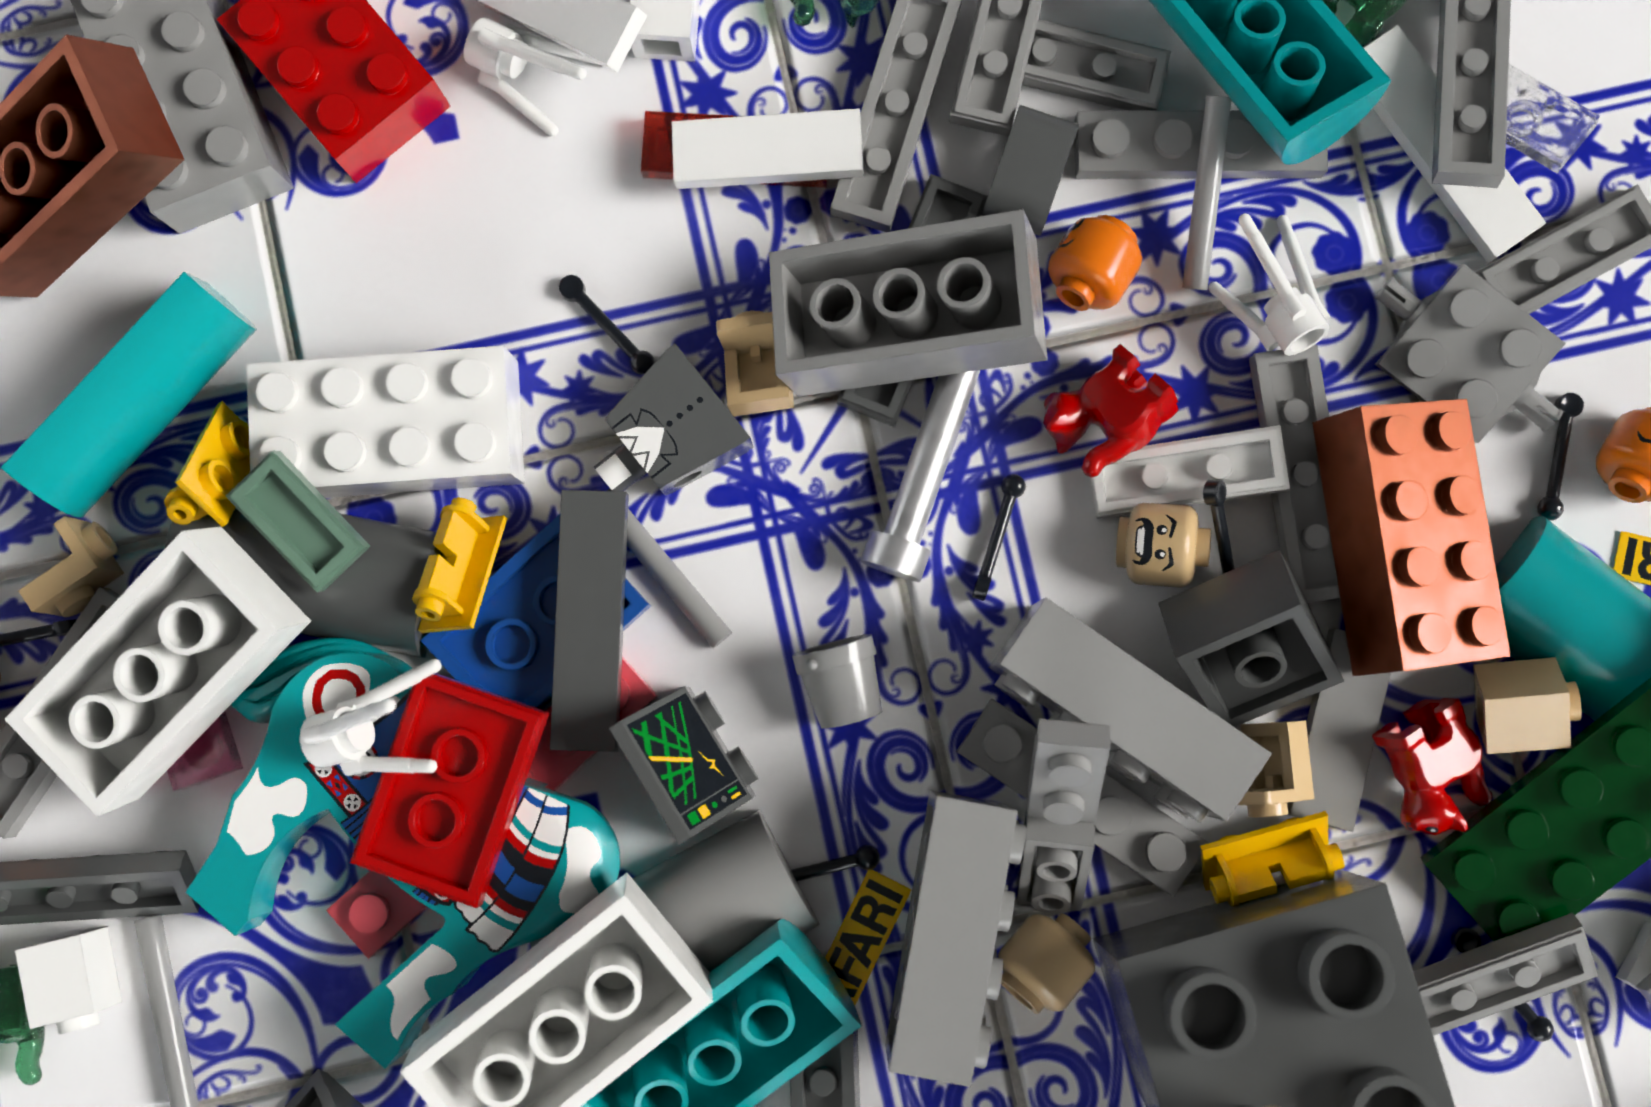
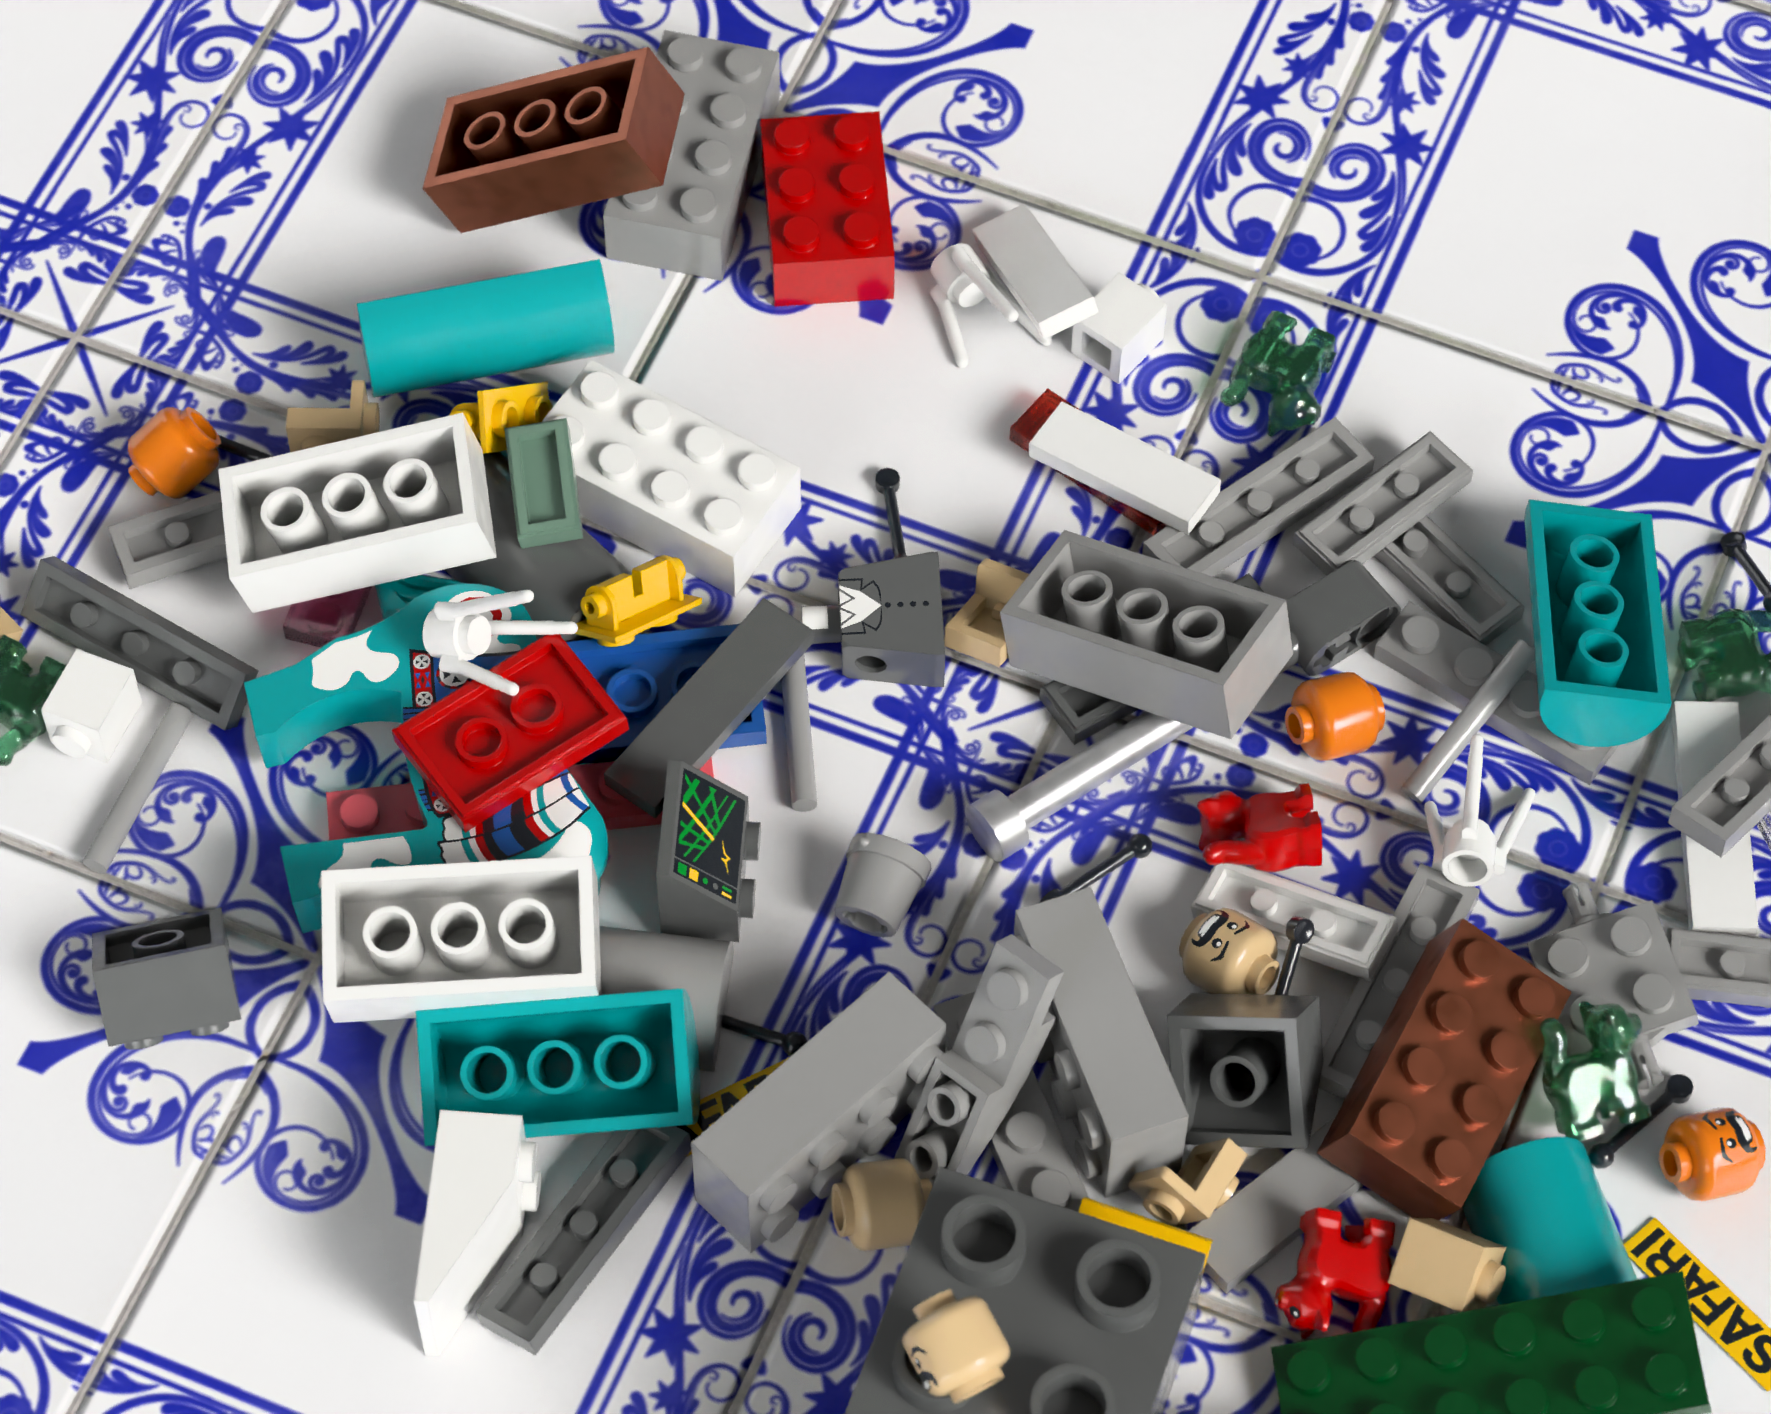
camera: 30 degrees right, 25 degrees down
none -> clear green animal [1539,1001,1651,1141]

